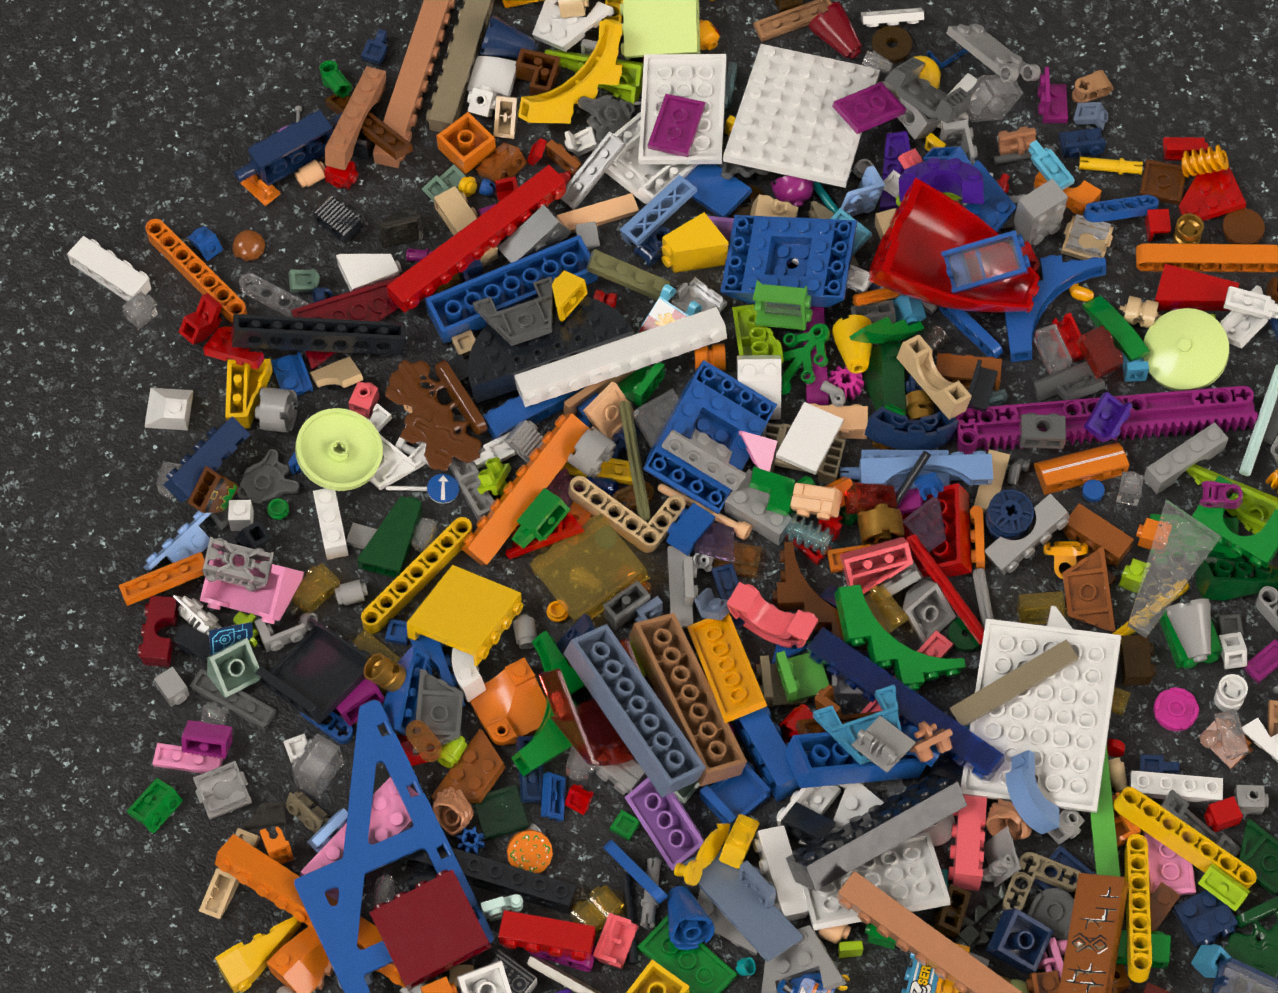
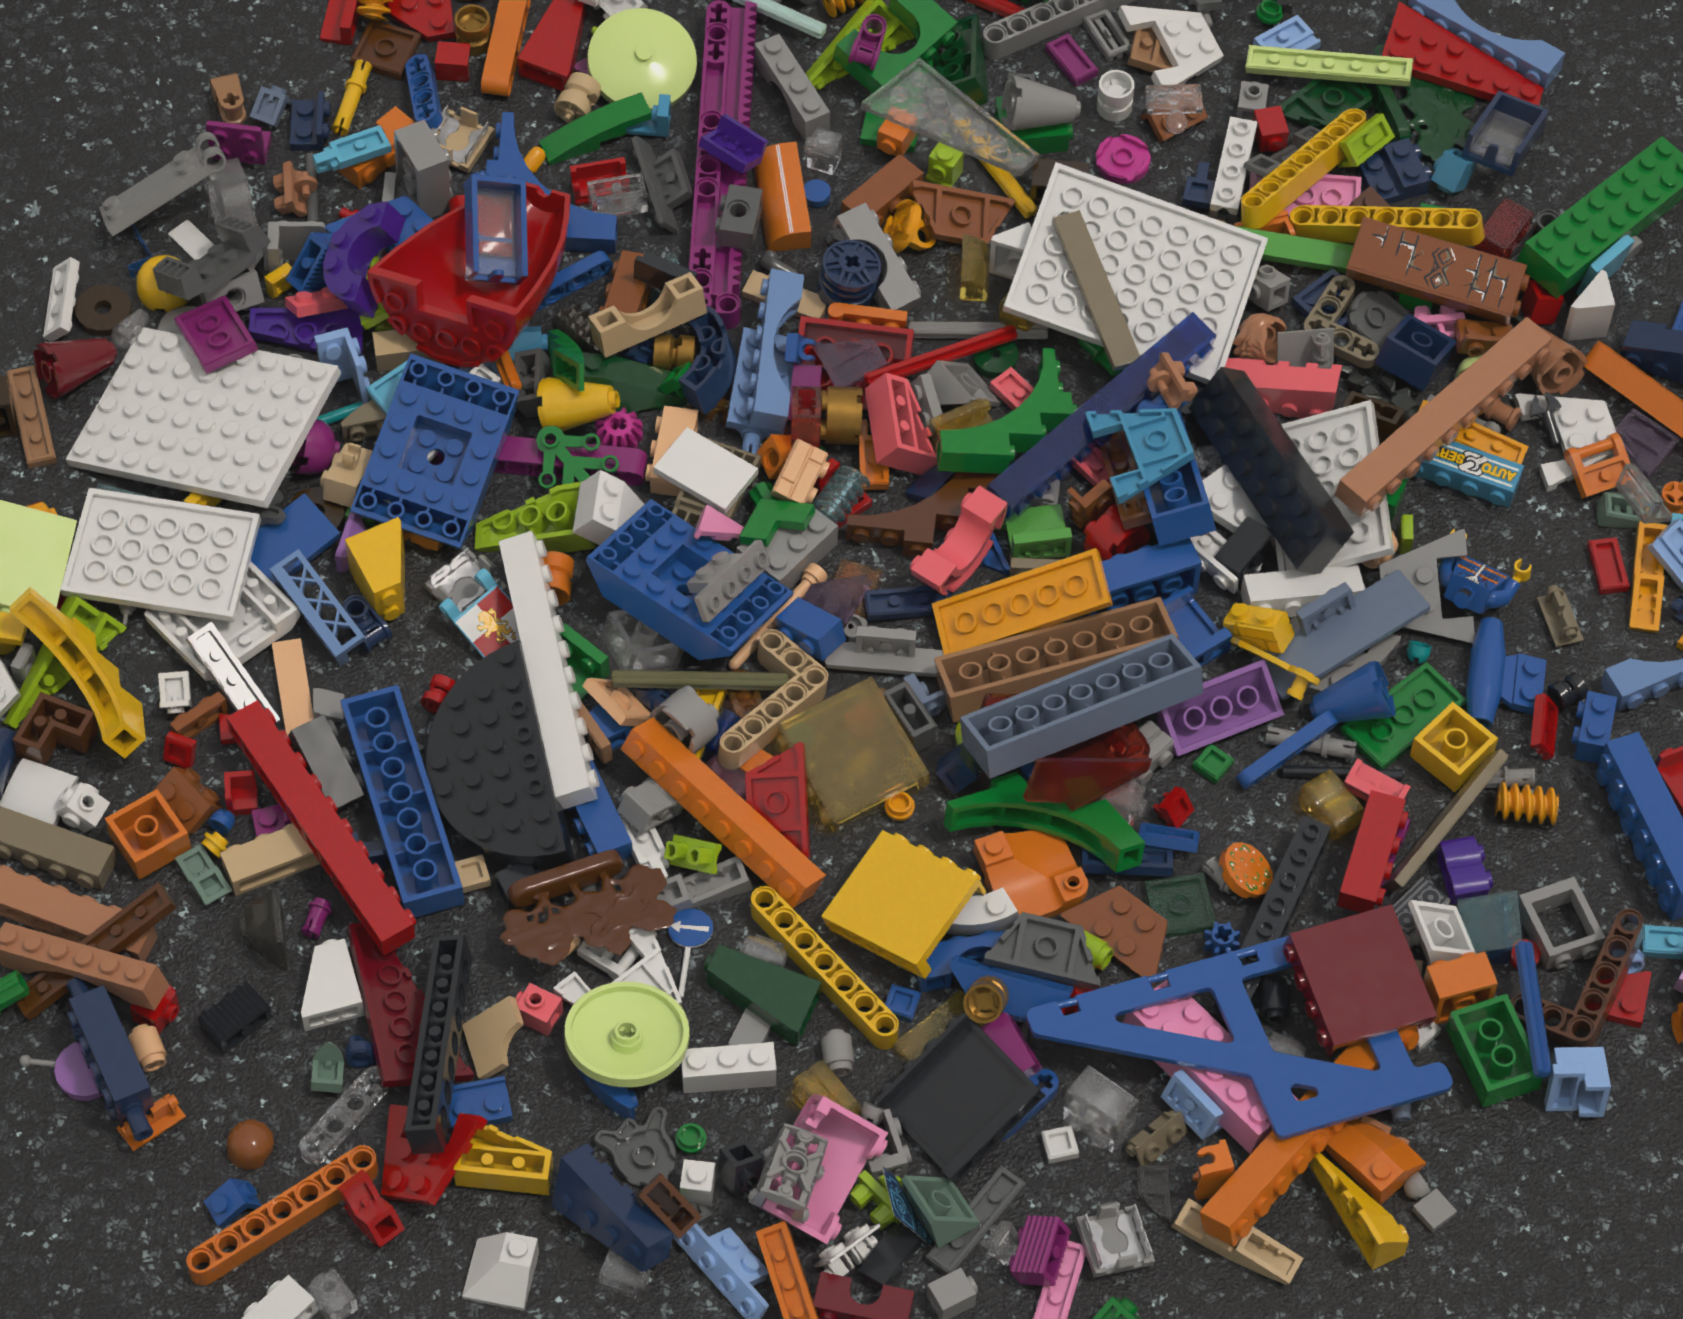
camera: 85 degrees left, 5 degrees down
light grey brick [255,387,297,432] -> none
clear orange plate [406,720,442,762] -> none
nougat hair [431,787,474,836] -> none
dark grey wing [473,277,553,346] -> none
light aqua plate [481,894,523,921] -> none
tan slope [493,95,519,139] -> none
green hinge [512,488,571,549] -> none
light grey brick [513,615,537,649] -> none
yellow slope [552,270,588,322] -> none
dark blue plate [556,613,595,656] -> none
dark grey tile [578,95,635,143] -> none
olive plate [587,249,670,300] -> none
magenta tile [648,94,706,157] -> none
sand blue bracket [695,588,730,620] -> none
bright green window [753,280,812,330] -> none
light grey arm [820,380,845,407] -> none
light grey hinge [851,716,916,773] -> none
white tile [883,170,900,198] -> none
black bar [889,451,931,509] -> none
medium blue arch [1005,750,1059,834] -> none
clear red brick [1076,325,1124,379] -> none
white brick [1219,632,1247,669] -> none

